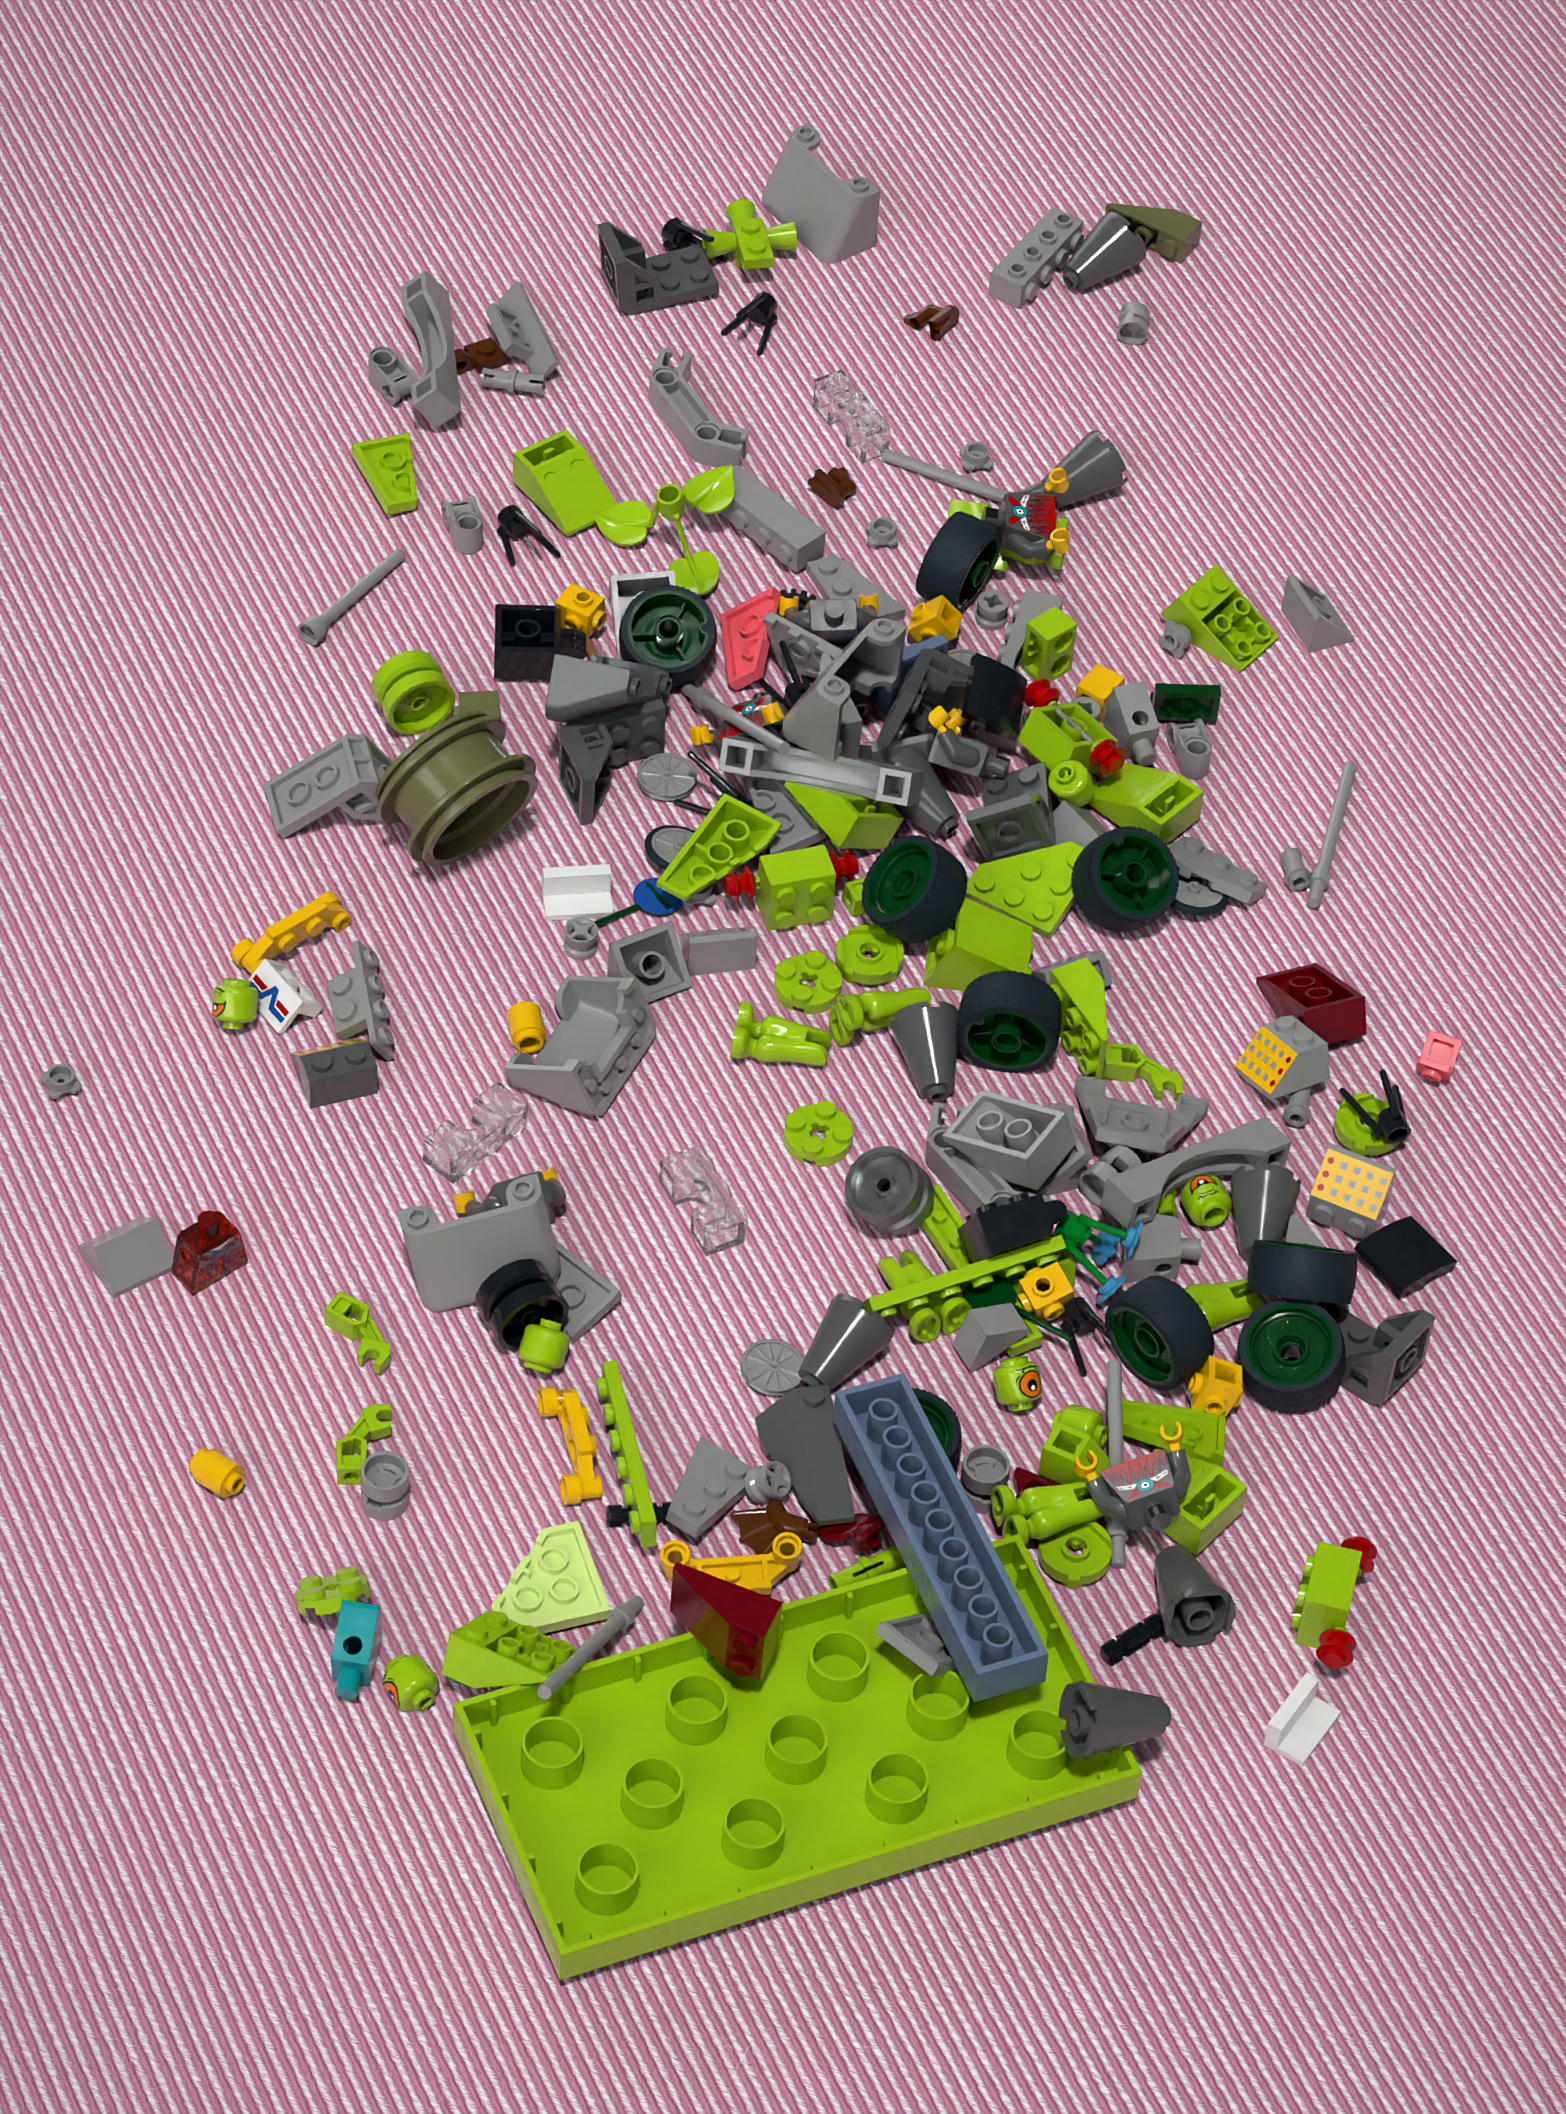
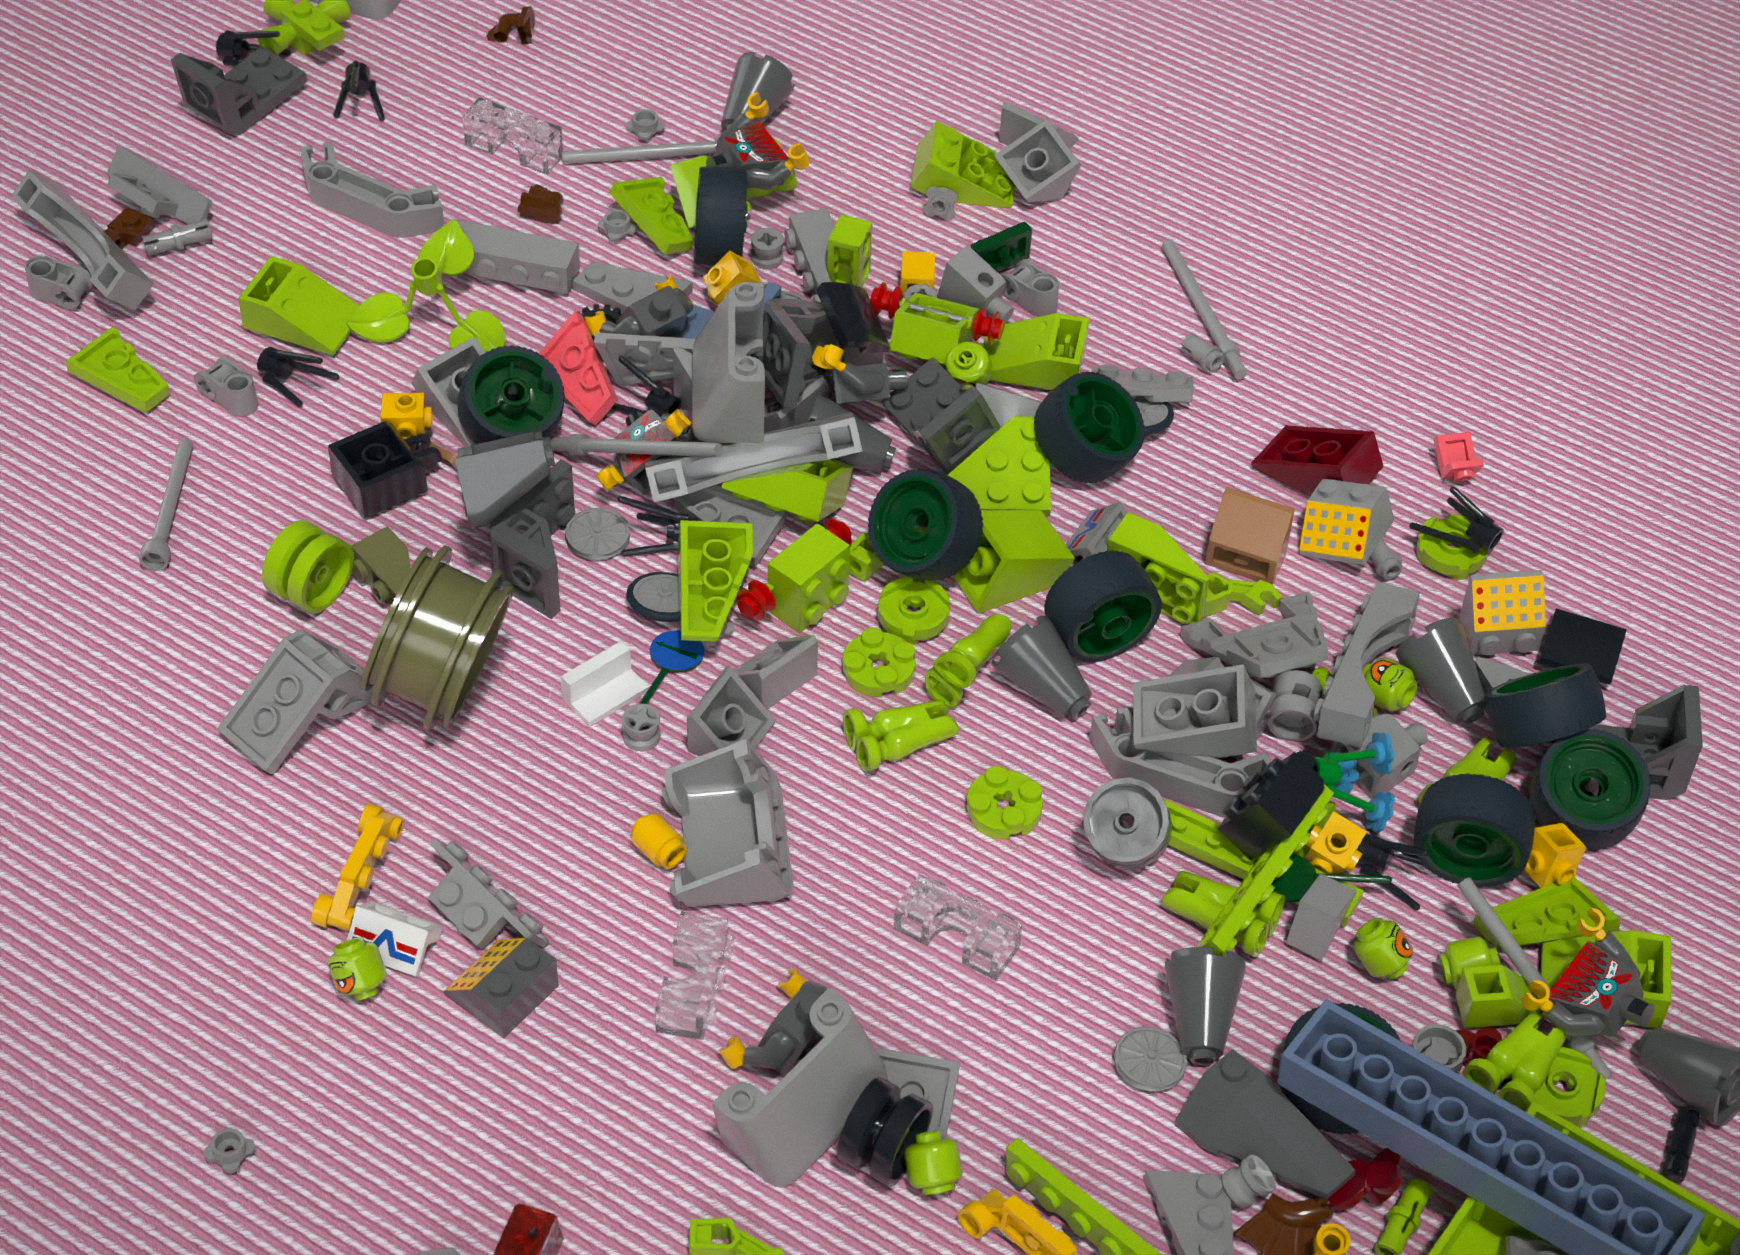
camera: 30 degrees left, 0 degrees up
none -> lime wing [609,177,694,254]
none -> light grey slope [994,119,1081,203]
none -> medium nougat slope [1205,487,1295,585]

